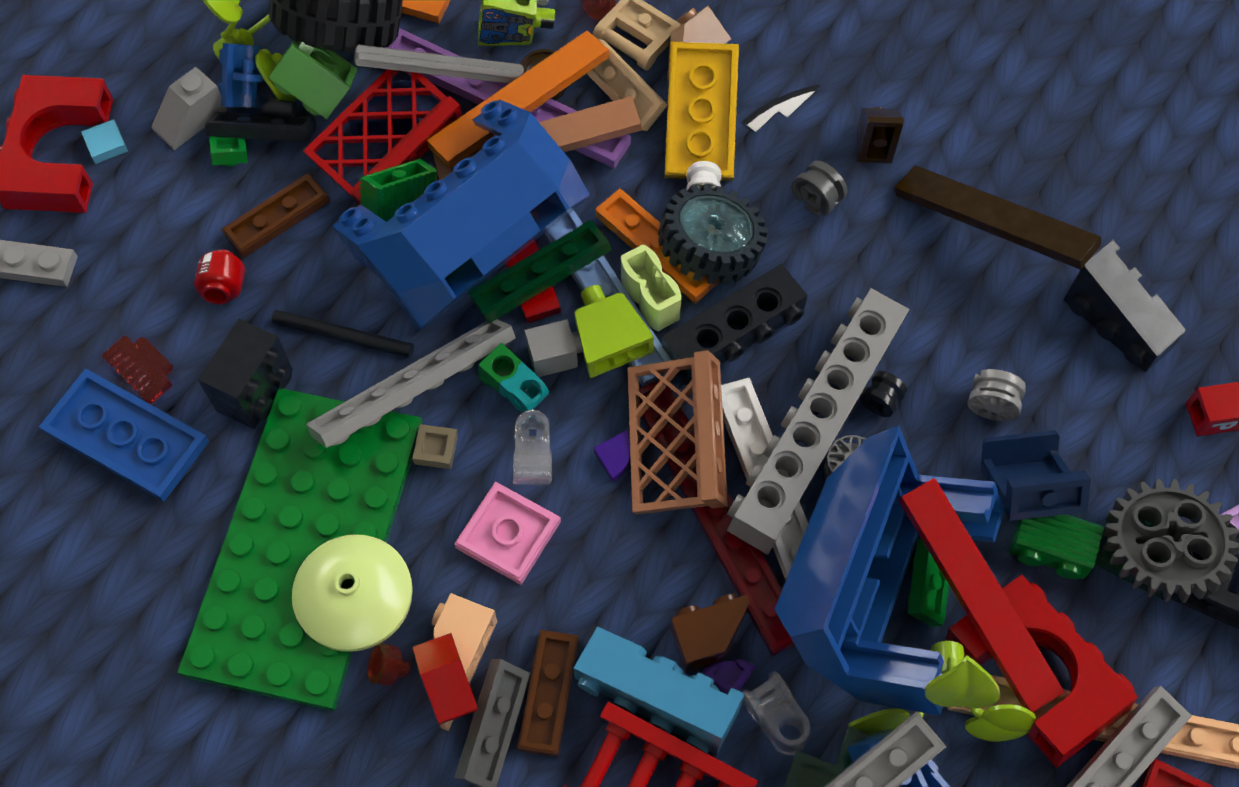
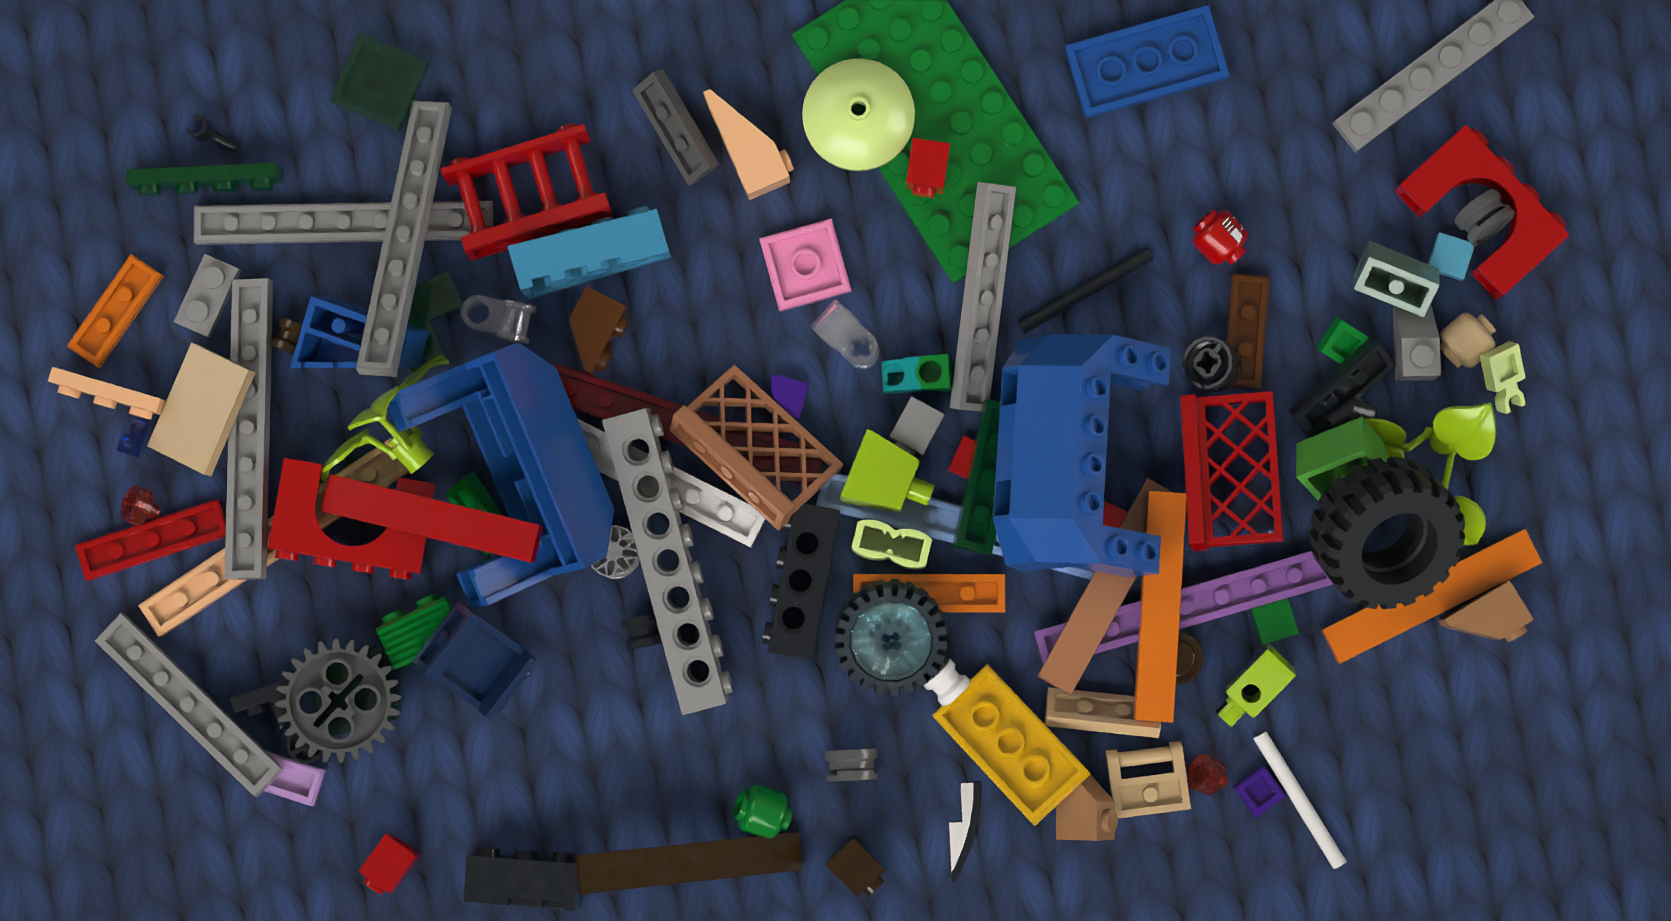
camera: 140 degrees right, 20 degrees up
clear red piece [102,336,173,404] -> none
black brick [198,319,293,429] -> none
blue hips [218,43,263,108] -> none
light grey axle [354,45,524,84] -> none
green brick [359,159,437,222] -> none
clear red tile [368,643,410,686] -> none
dark tan plate [412,424,458,469] -> none
red slope [412,633,478,725] -> none
reddish brown tile [517,630,579,757] -> none
dark purple tile [702,659,756,695] -> none
light grey wheel [967,369,1026,421] -> none
none -> green head [733,784,792,838]
none -> red brick [906,138,950,198]
none -> black wheel [1182,337,1242,393]
none -> green tile [1250,598,1299,645]
none -> sand green brick [1354,241,1440,317]
none -> tan head [1440,313,1496,368]
none -> dark grey wheel [1454,189,1515,246]
none -> yellowish green plate [1480,341,1526,414]

